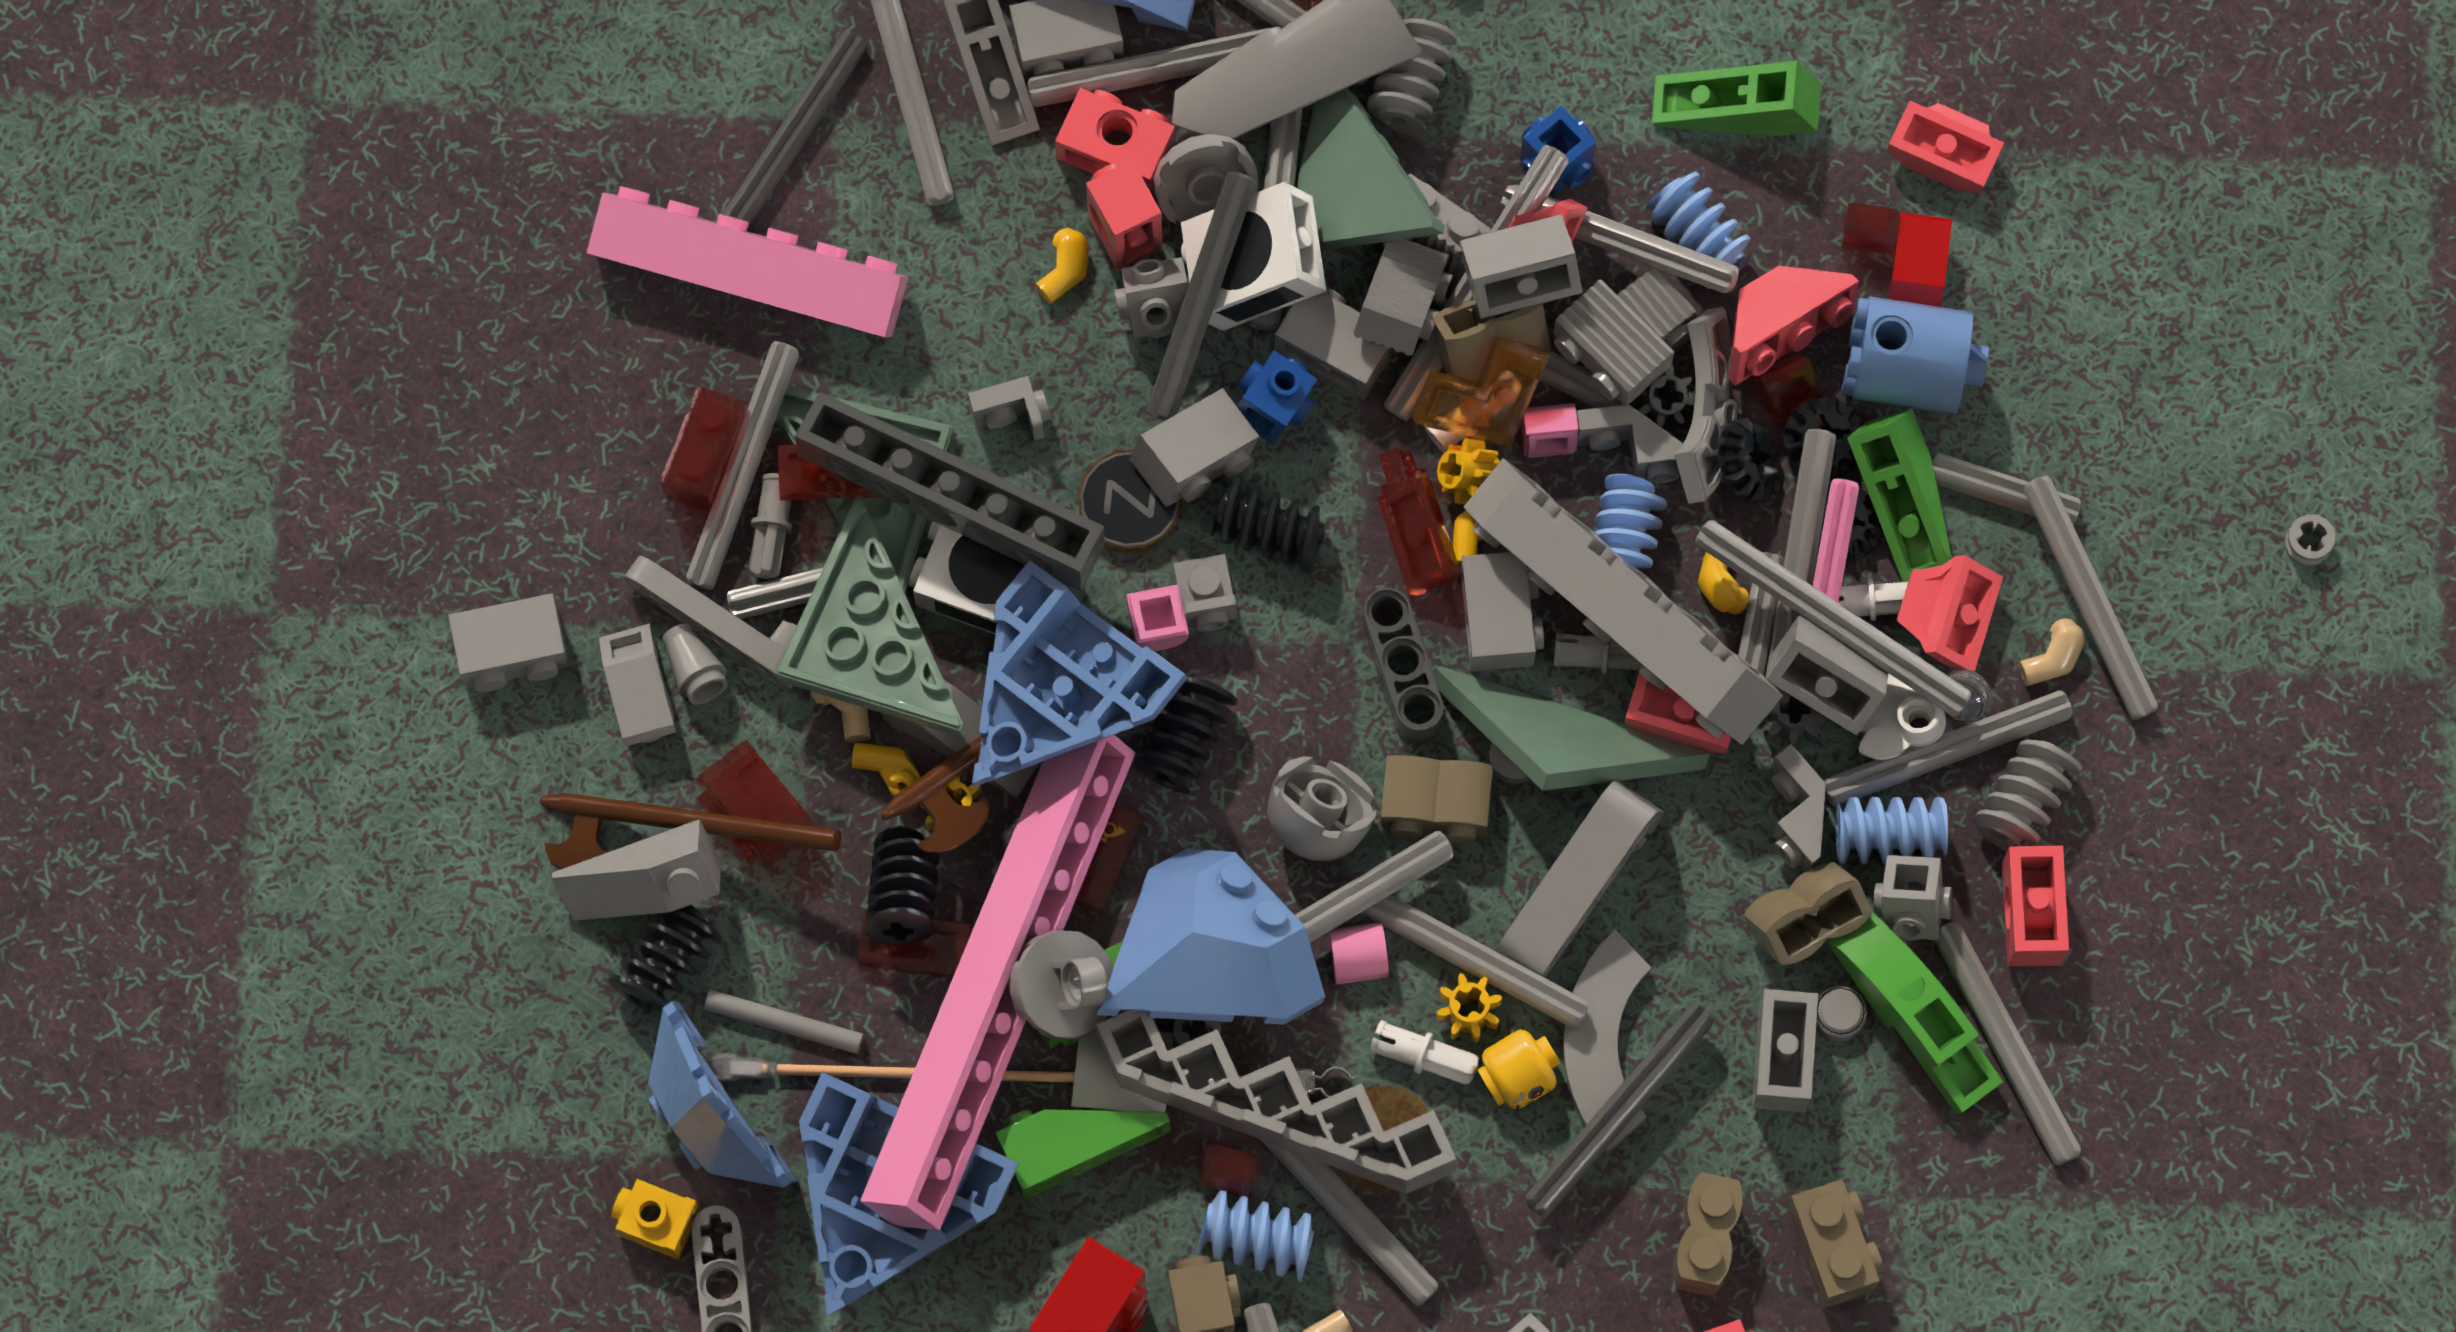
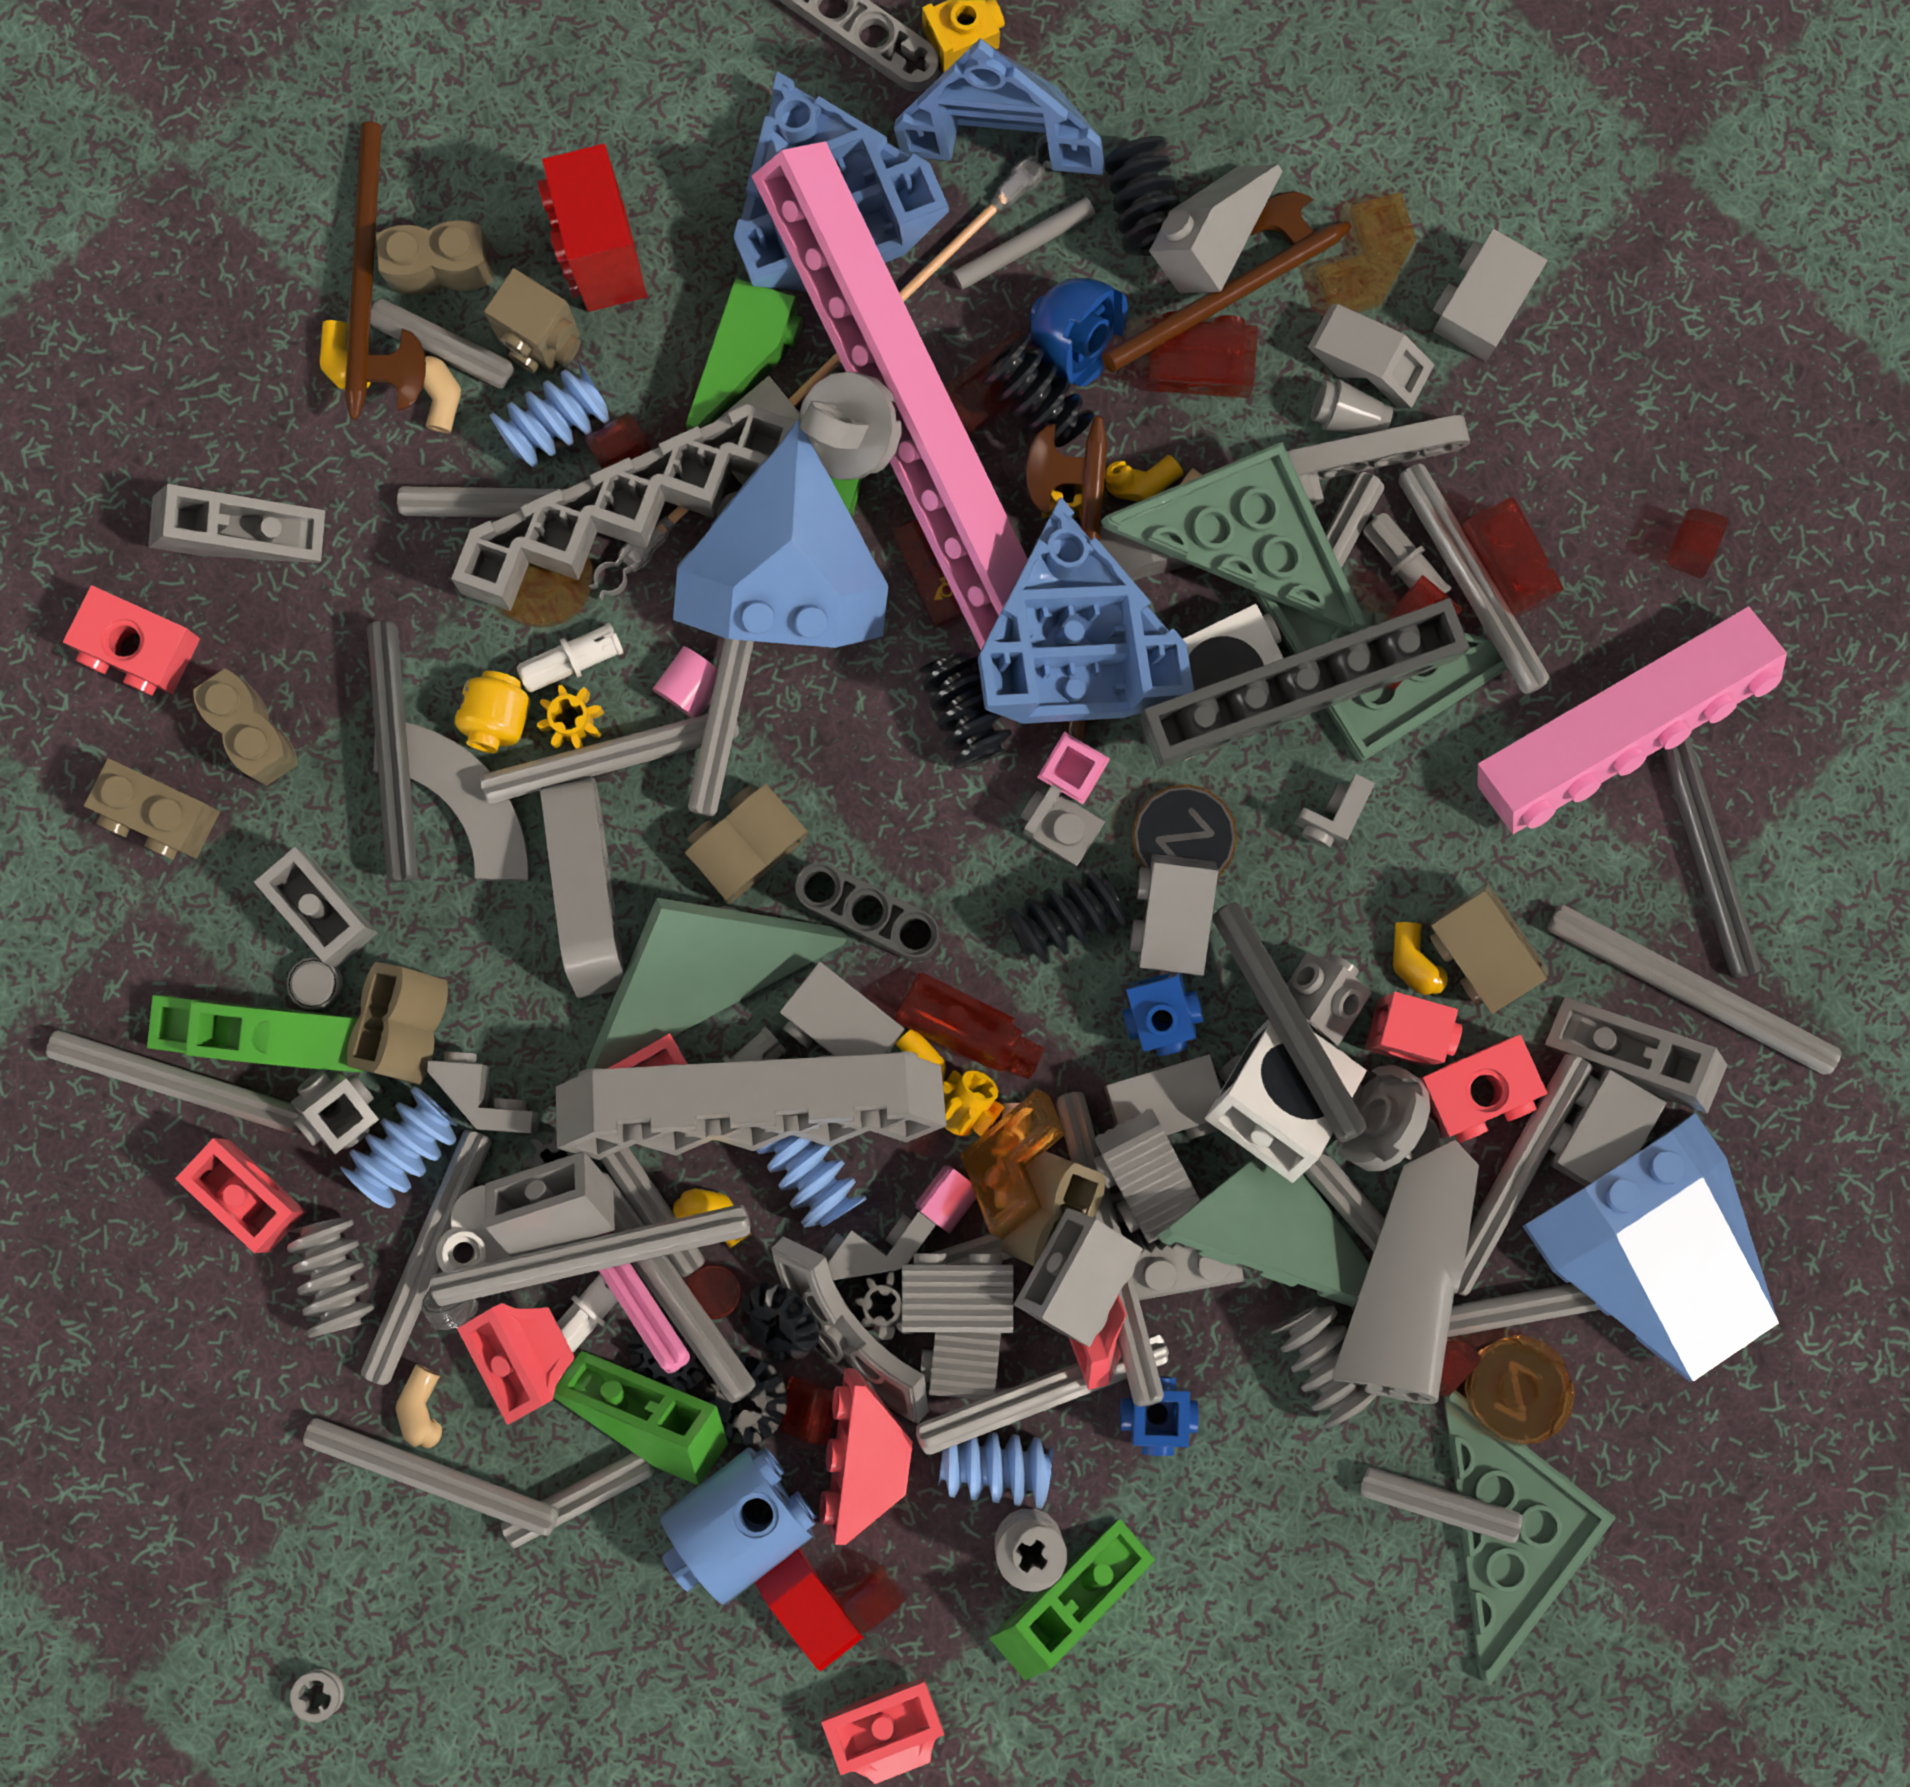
camera: 130 degrees right, 10 degrees up
light grey cylinder [1267,756,1376,861] -> none
none -> clear red piece [688,1265,741,1319]
none -> light grey piece [995,1508,1067,1592]
none -> blue cylinder [1029,278,1128,387]
none -> clear orange tile [1316,192,1416,313]
none -> dark tan brick [1430,882,1548,1014]
none -> clear red brick [1666,509,1728,579]

